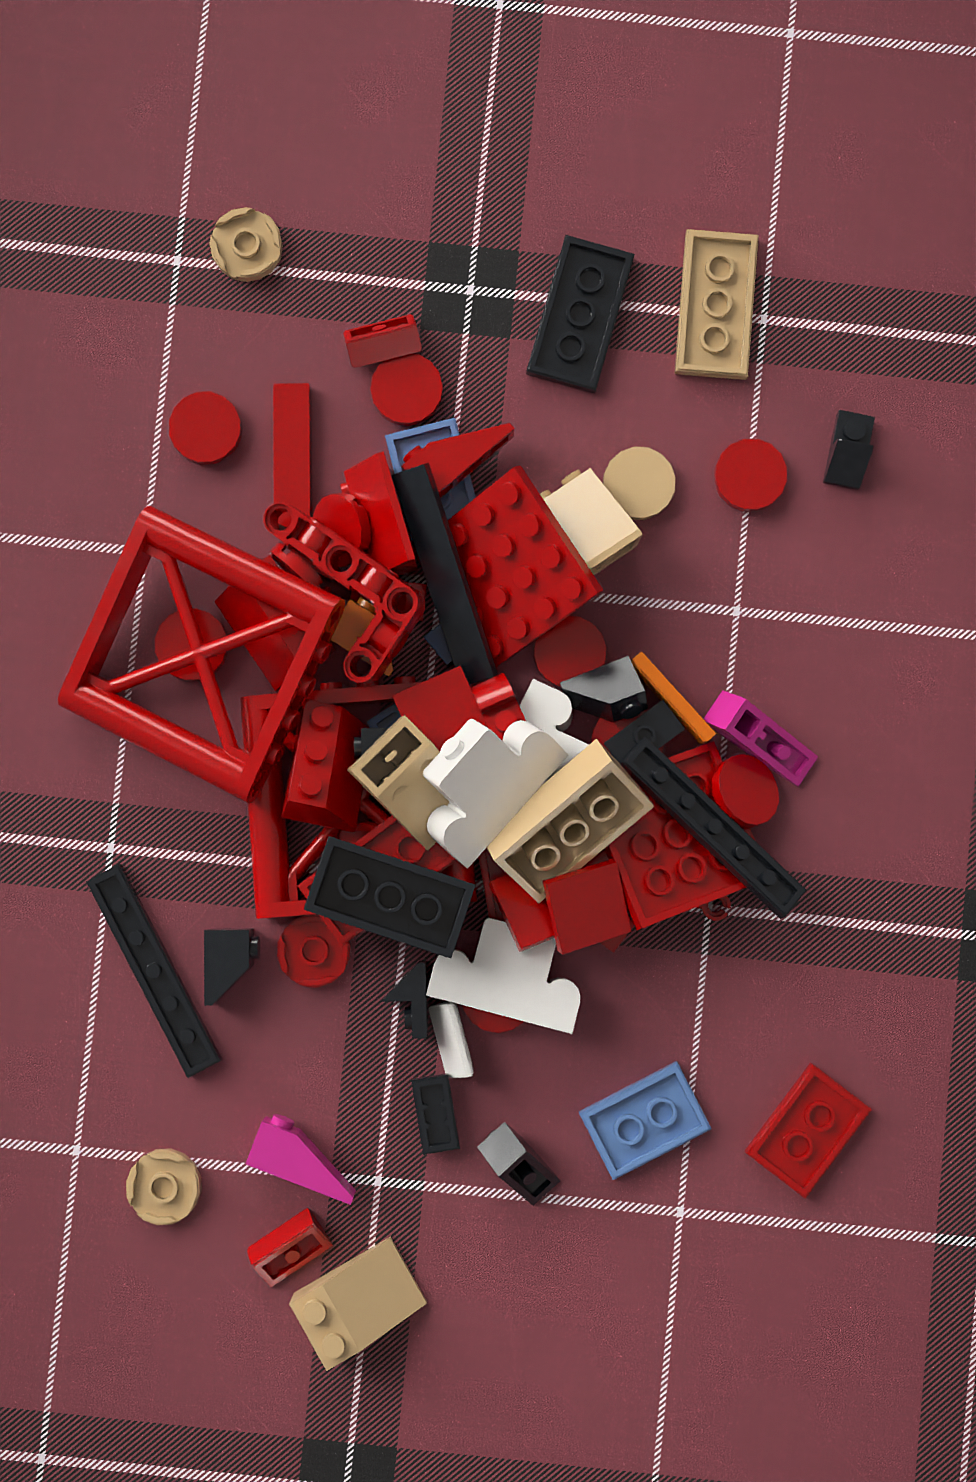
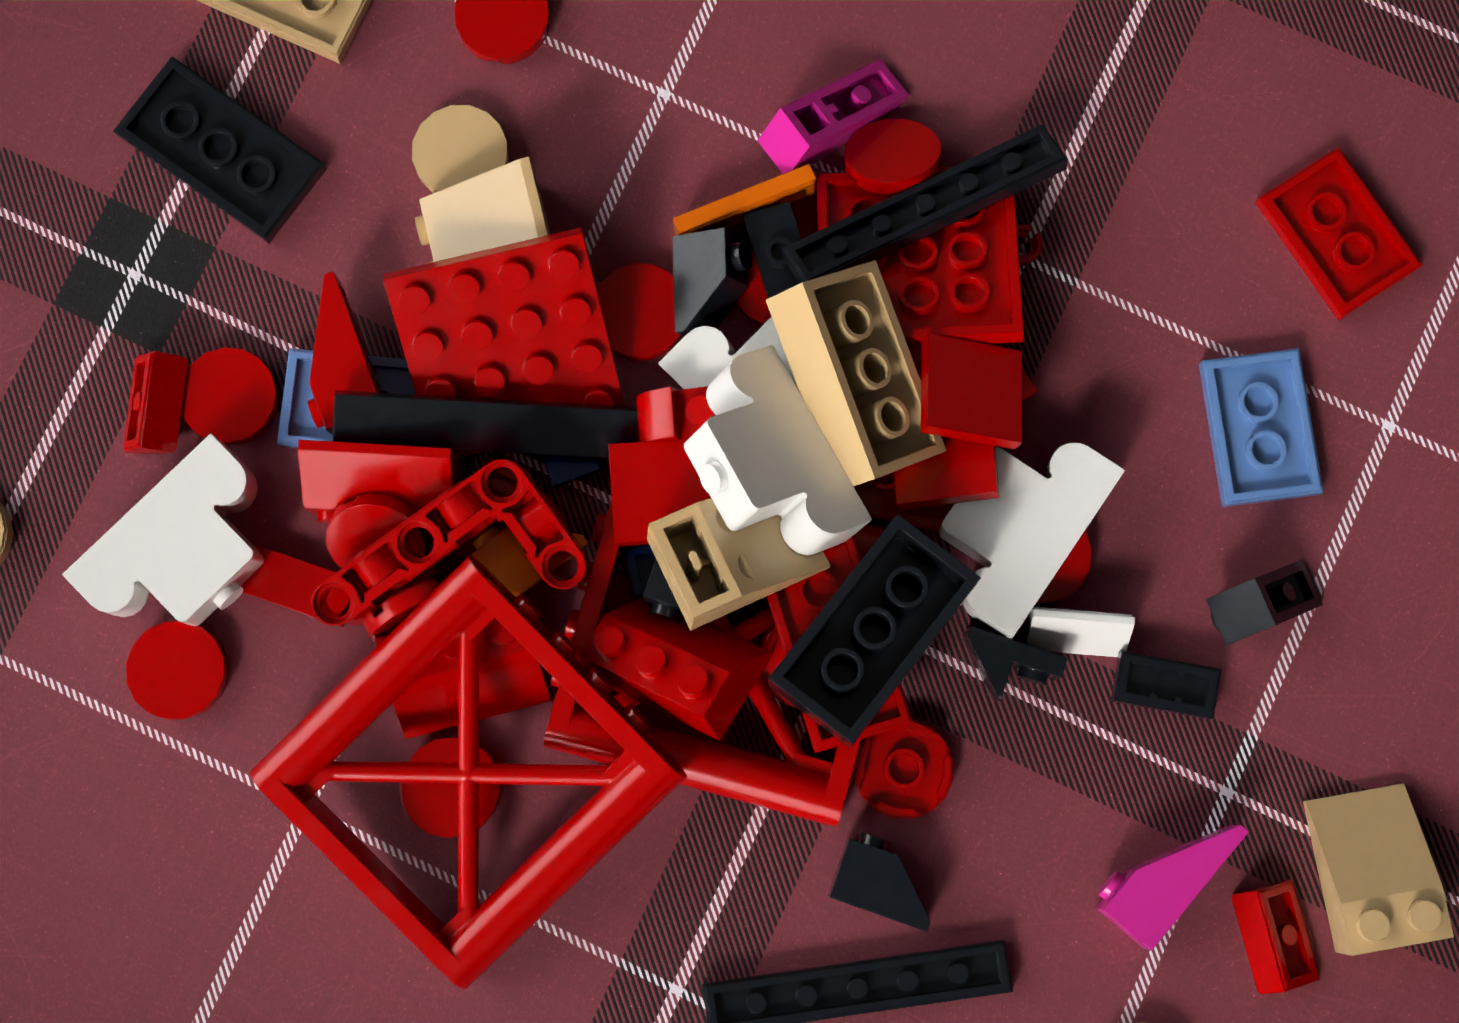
camera: 65 degrees left, 5 degrees down
none -> white brick [62,433,264,626]

